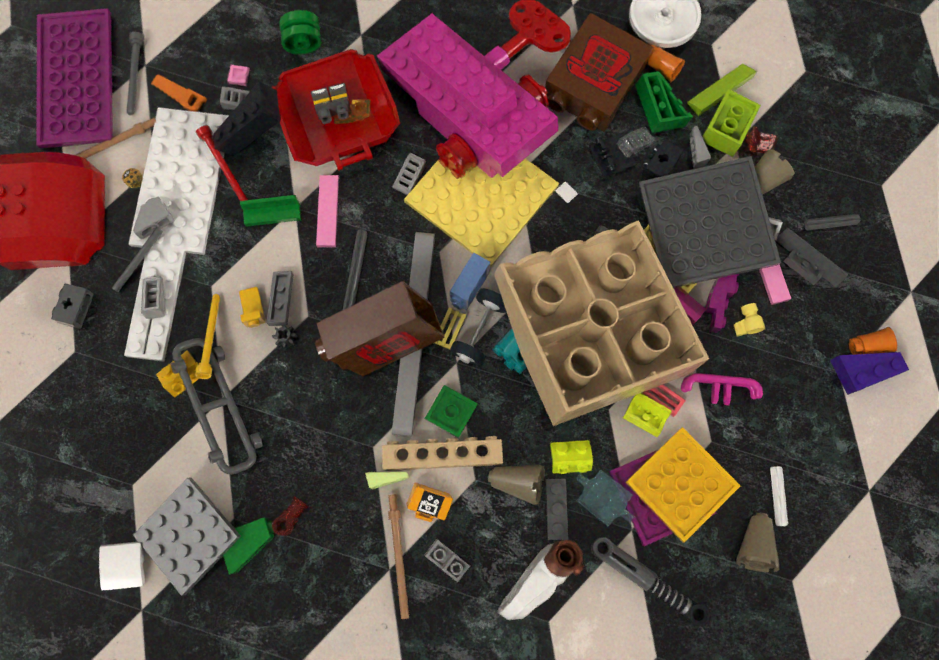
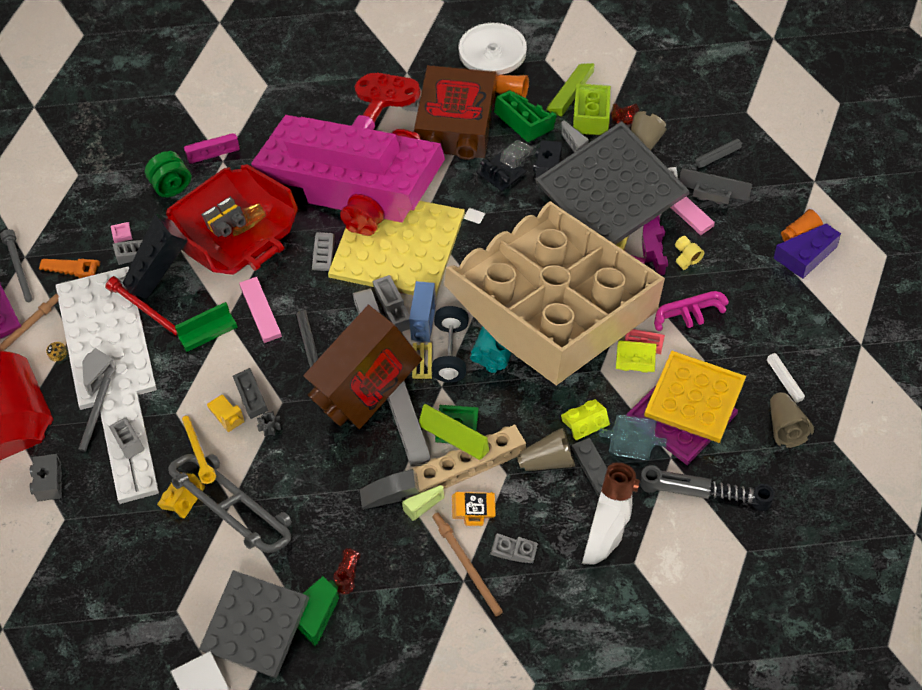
camera: 20 degrees left, 20 degrees down
none -> dark pink panel [184,133,240,164]
none -> dark grey slope [360,469,420,509]
none -> light grey slope [372,275,410,332]
none -> lime slope [419,404,489,460]

